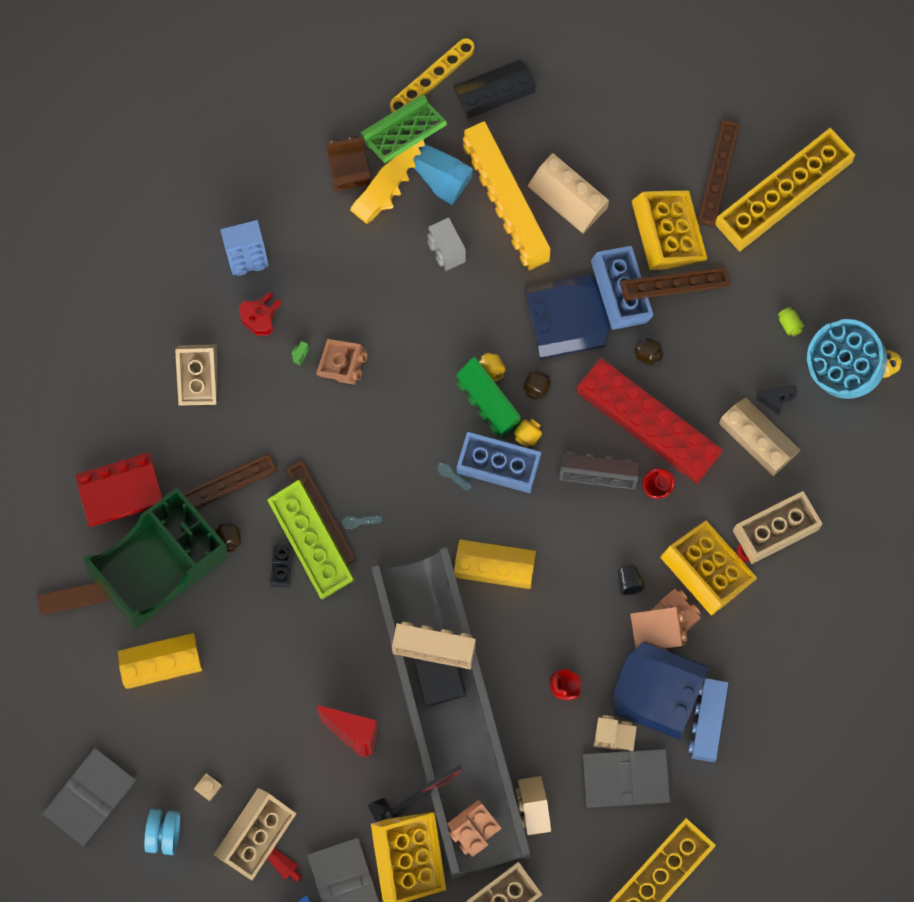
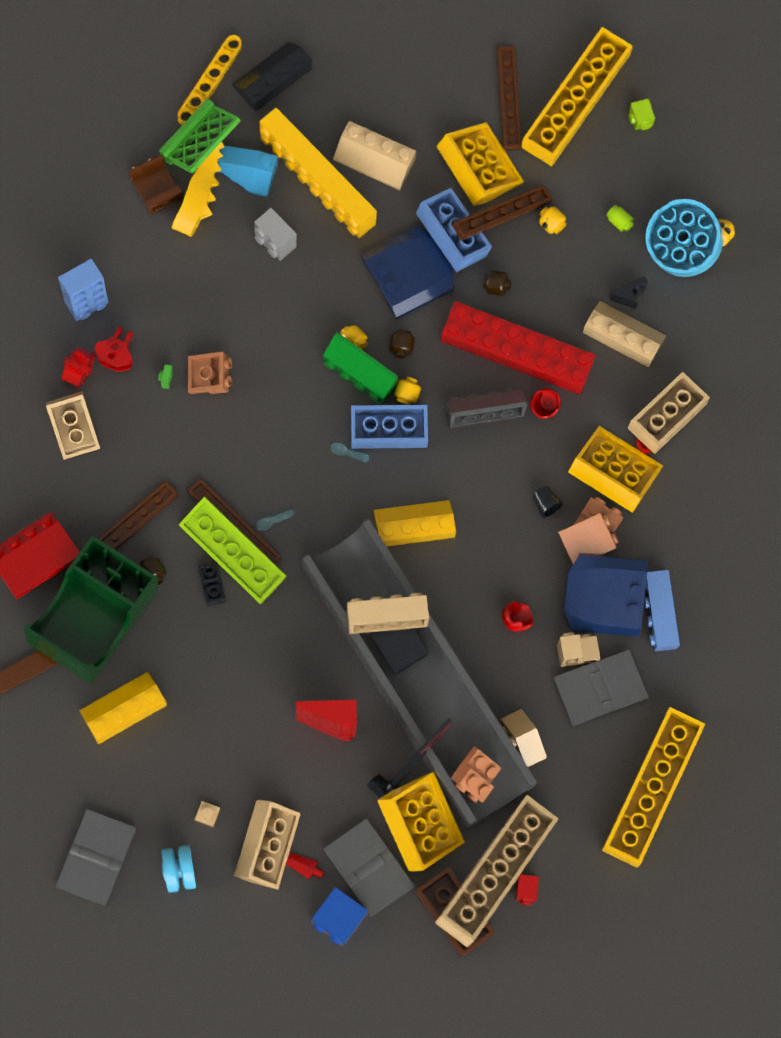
camera: 25 degrees left, 0 degrees up
none -> red hinge [61,346,96,389]
none -> yellow head [539,207,566,234]
none -> lime brick [629,99,655,130]

